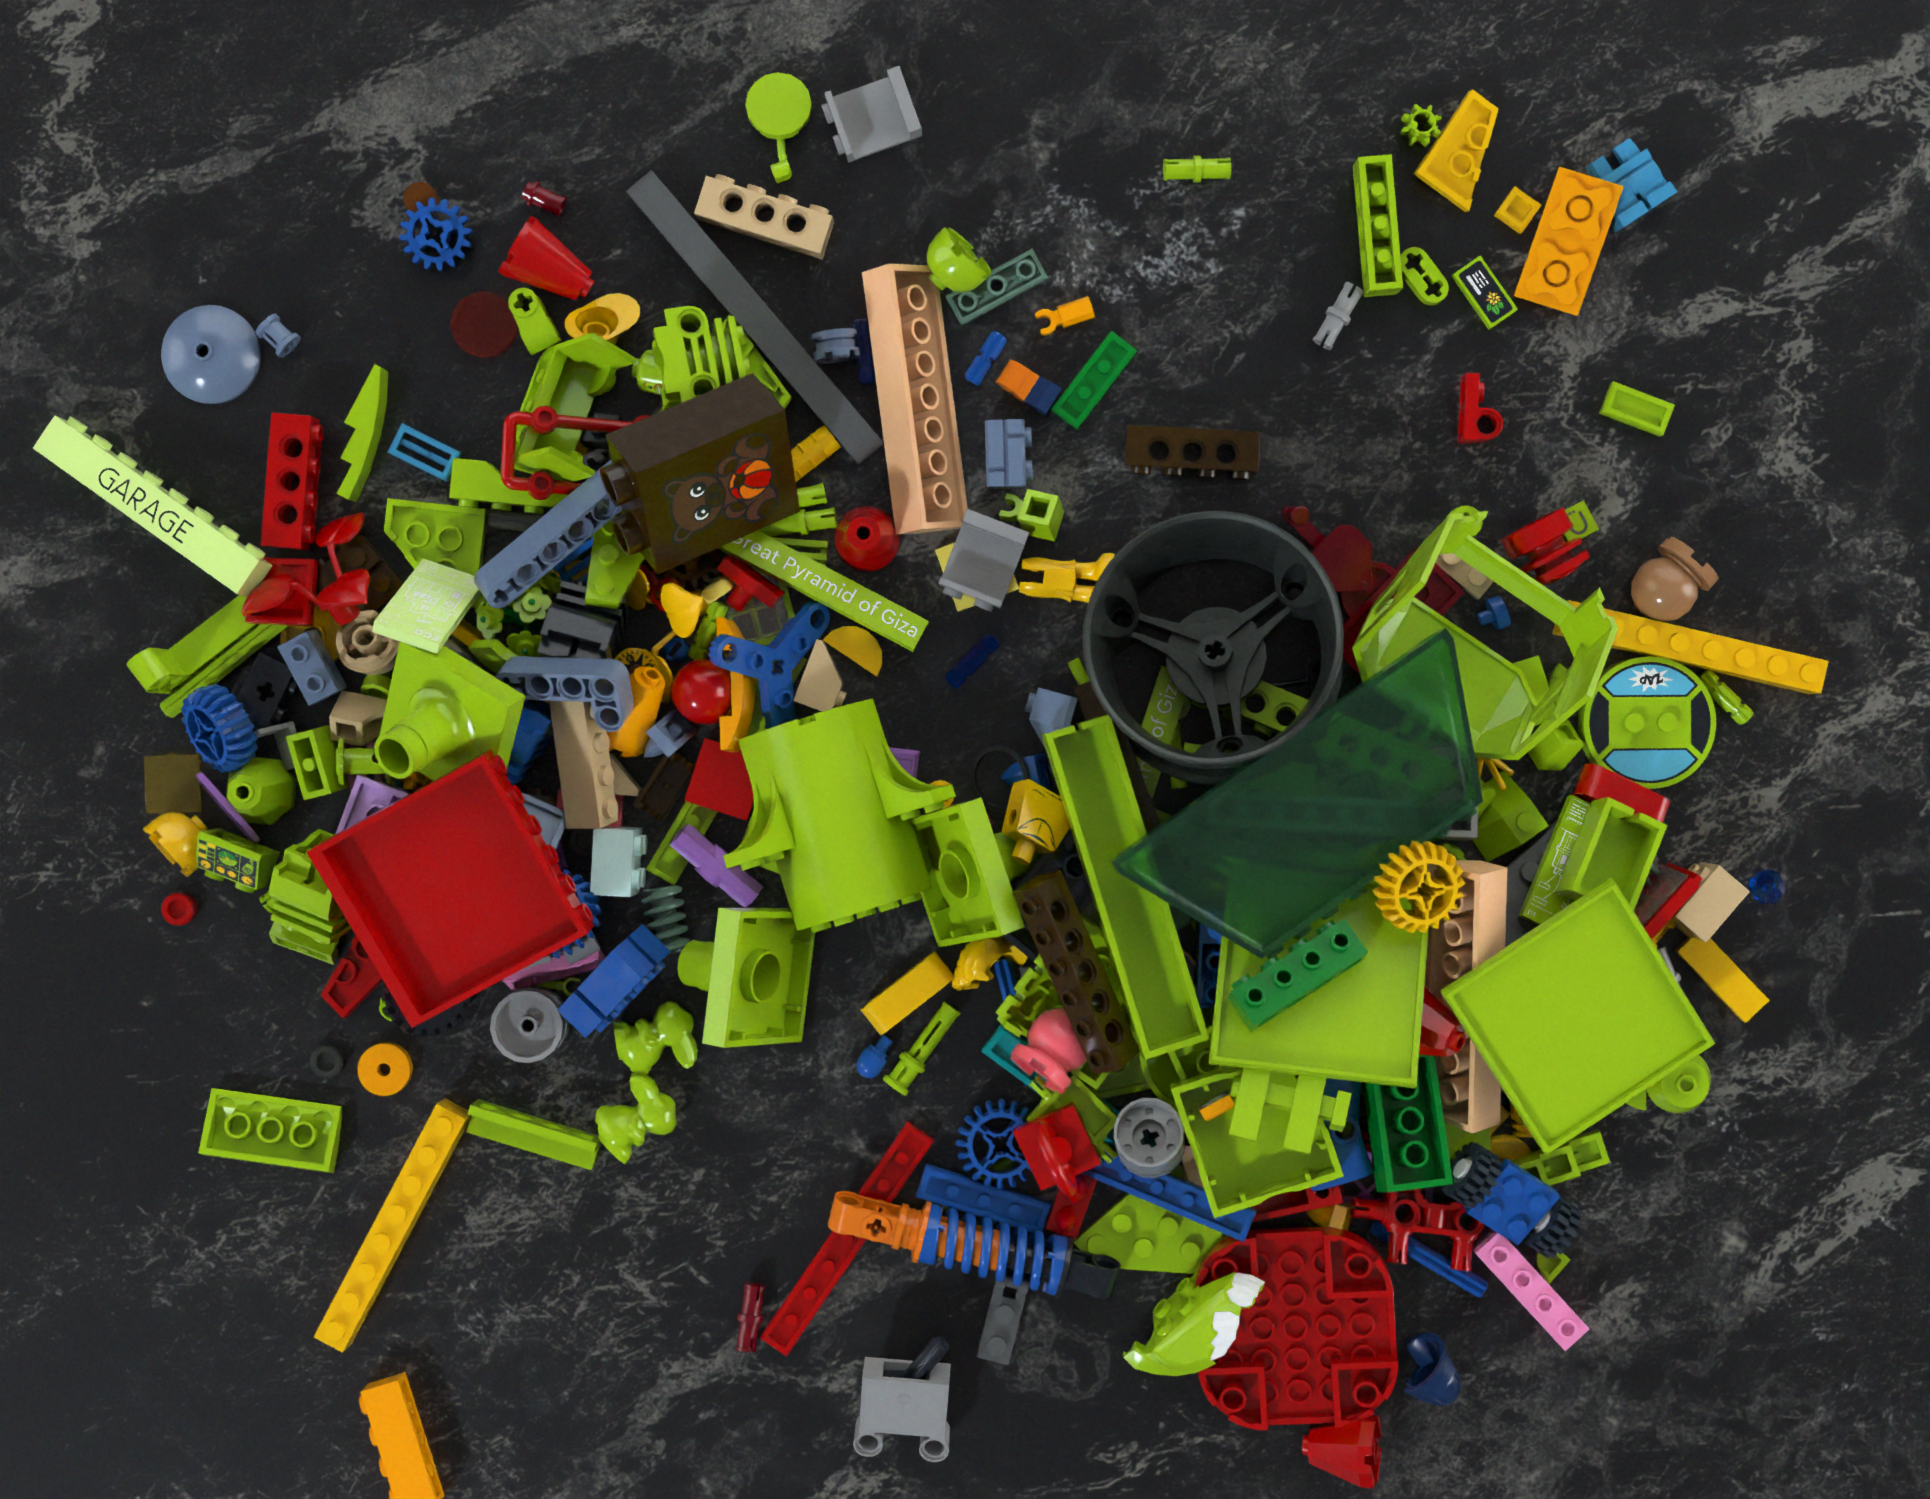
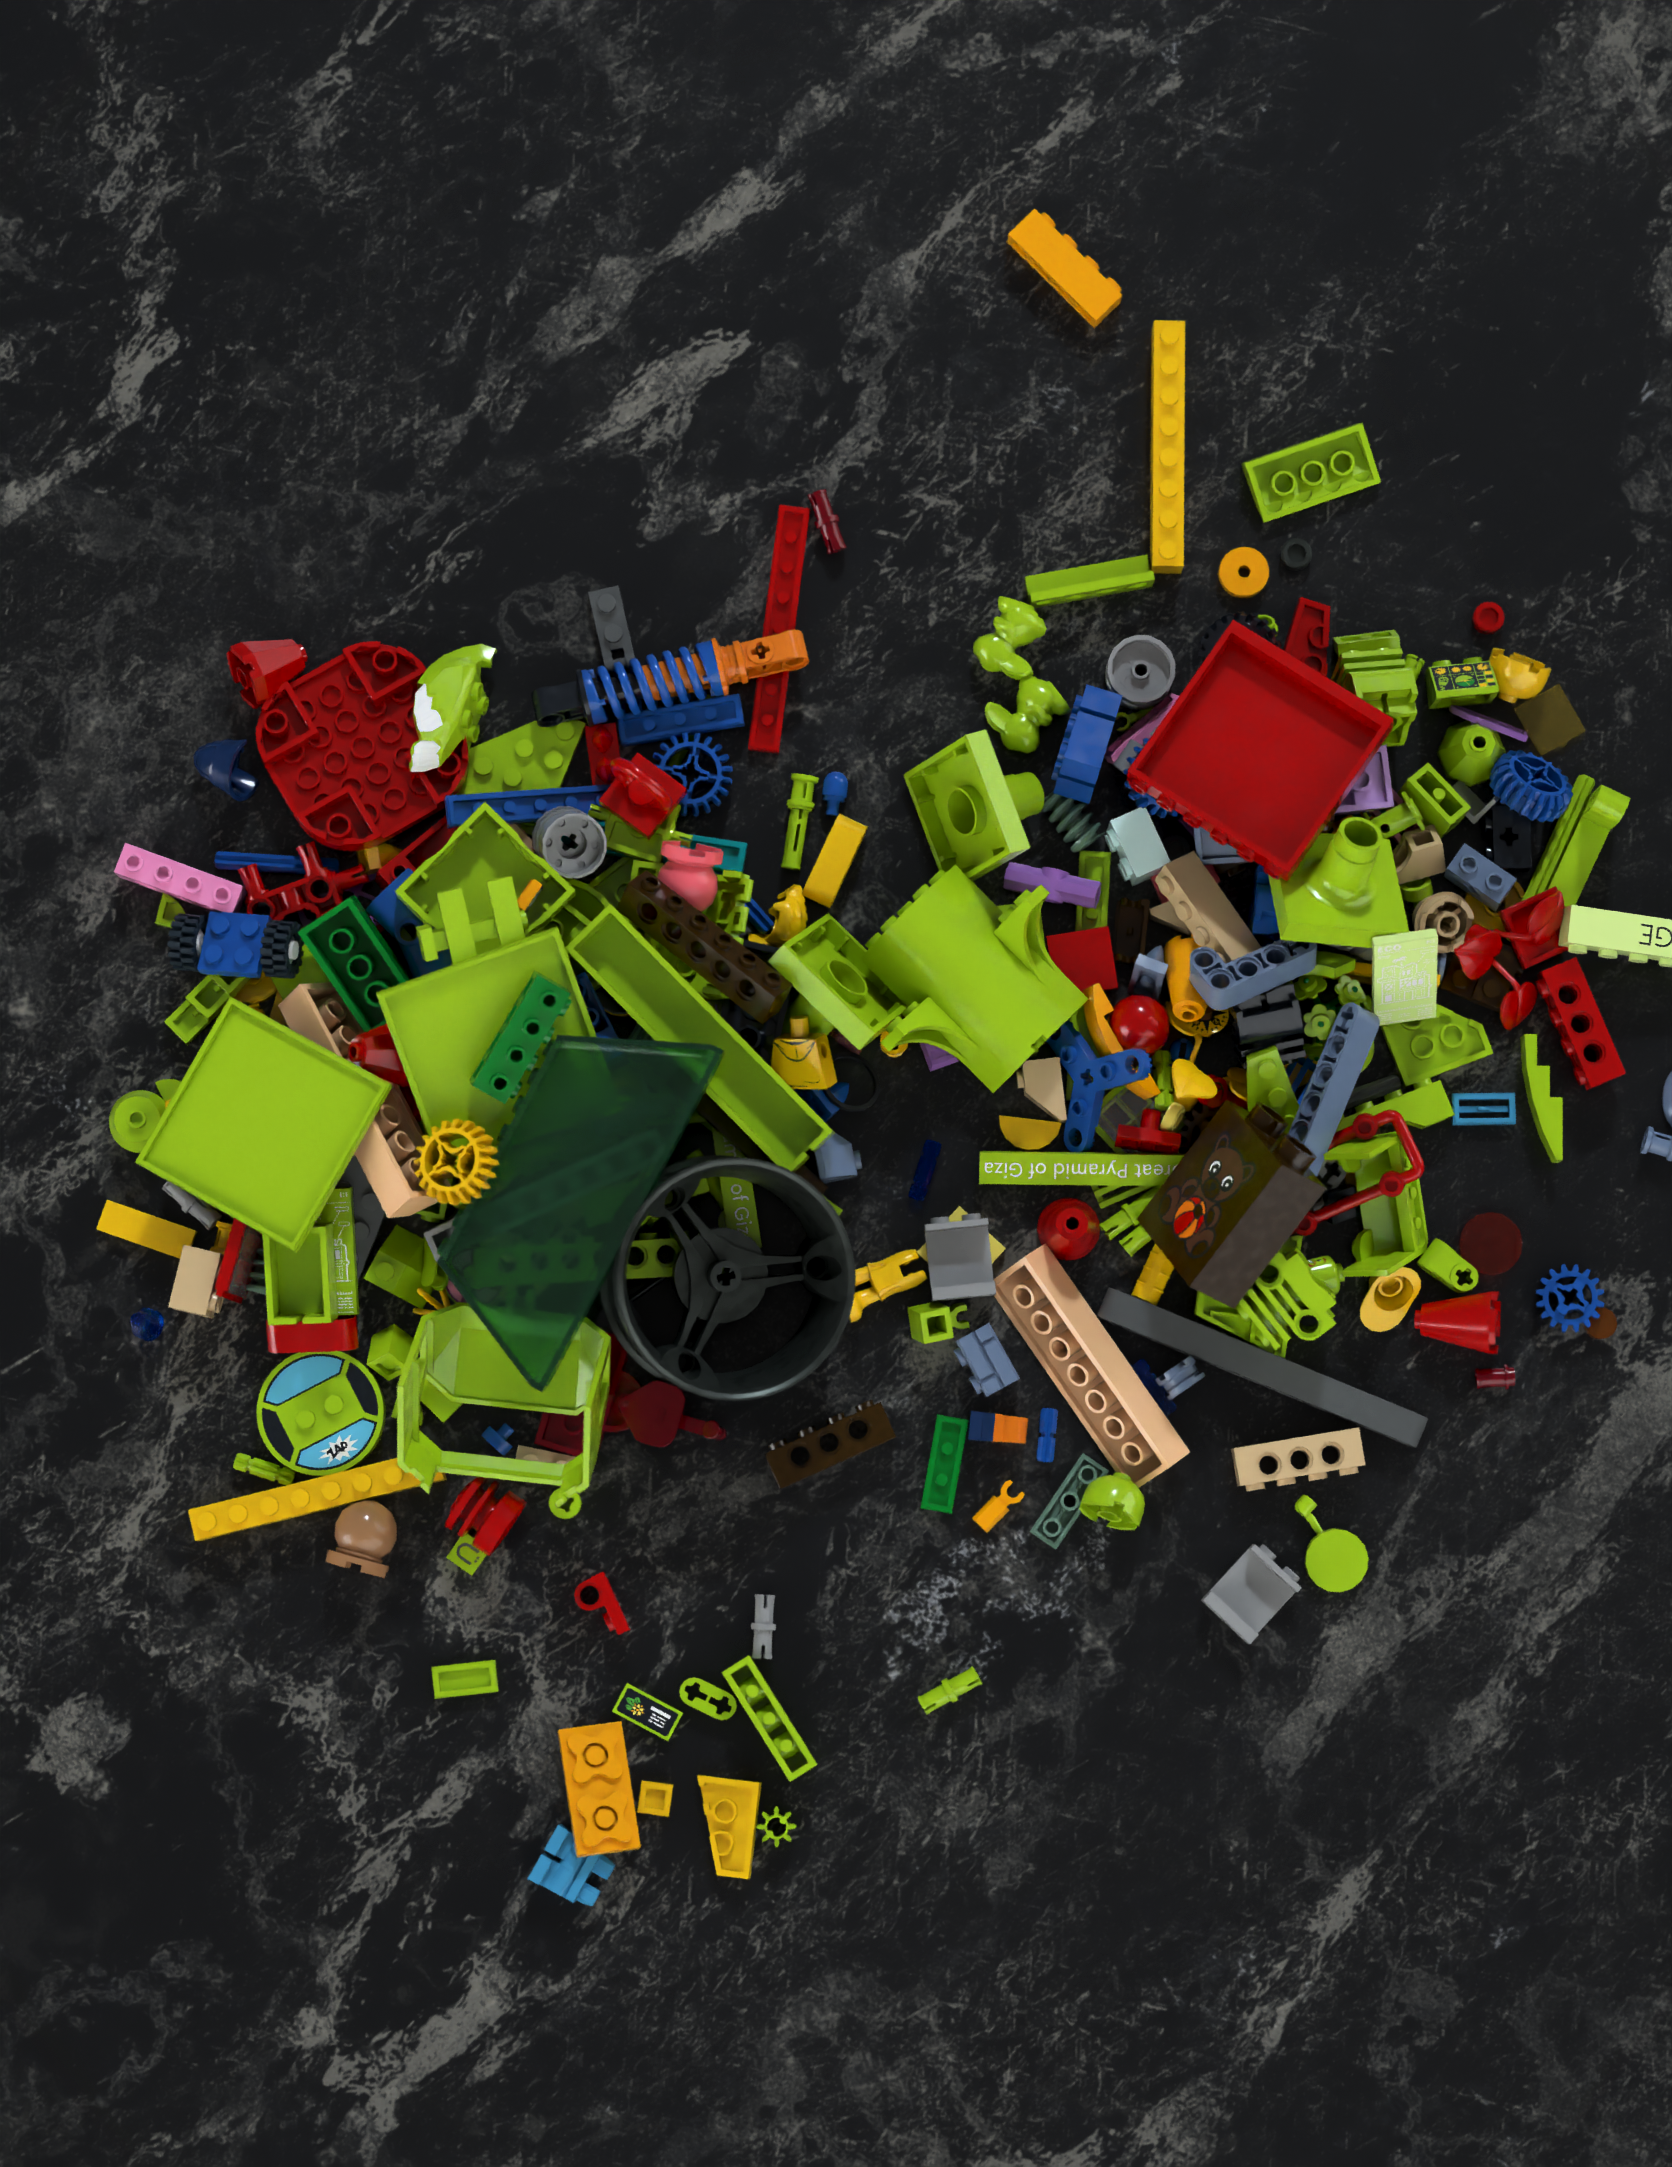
camera: 150 degrees right, 5 degrees down
light grey piece [853,1336,951,1462] -> none

